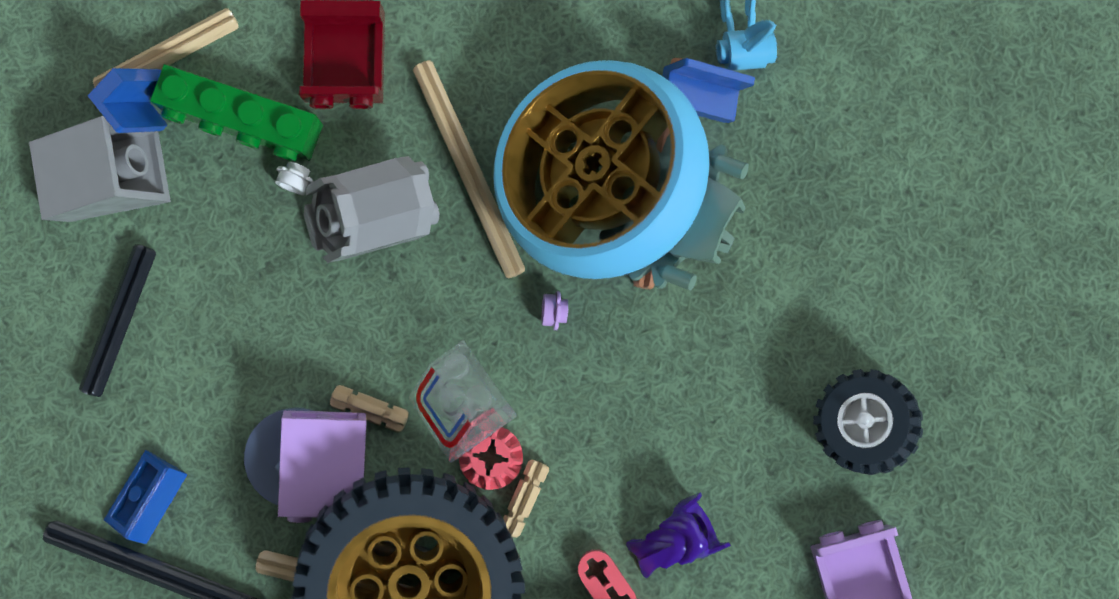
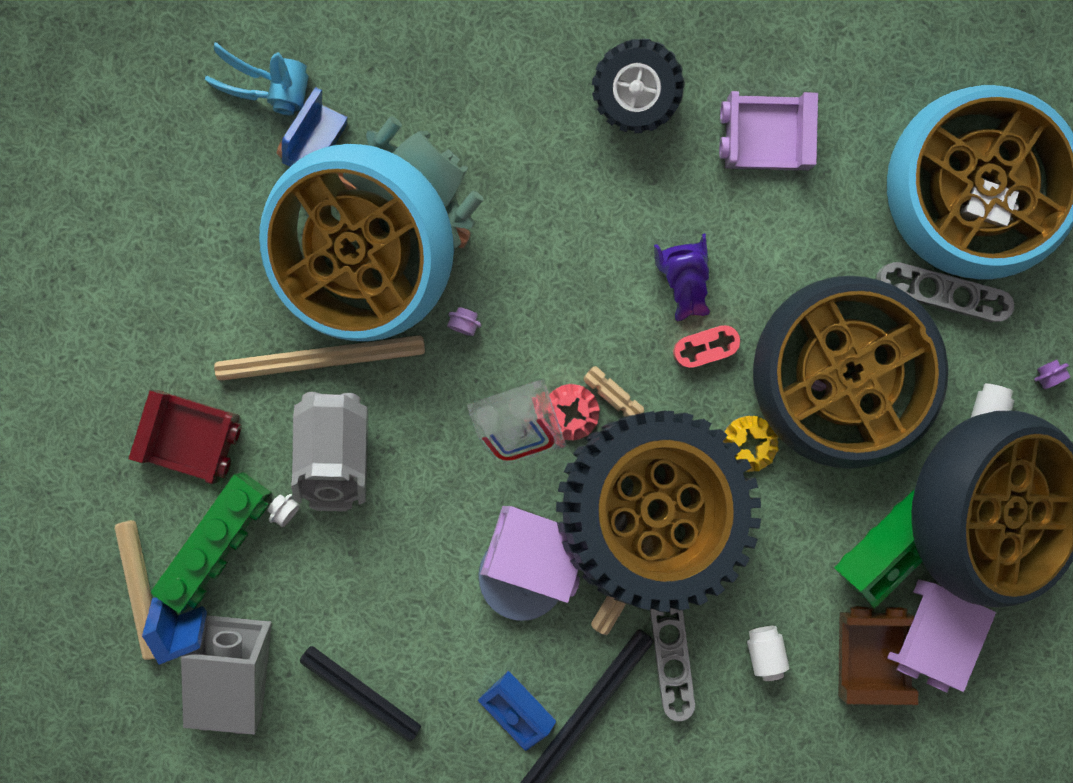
camera: 80 degrees left, 5 degrees up
tan axle [330,385,409,432] -> none

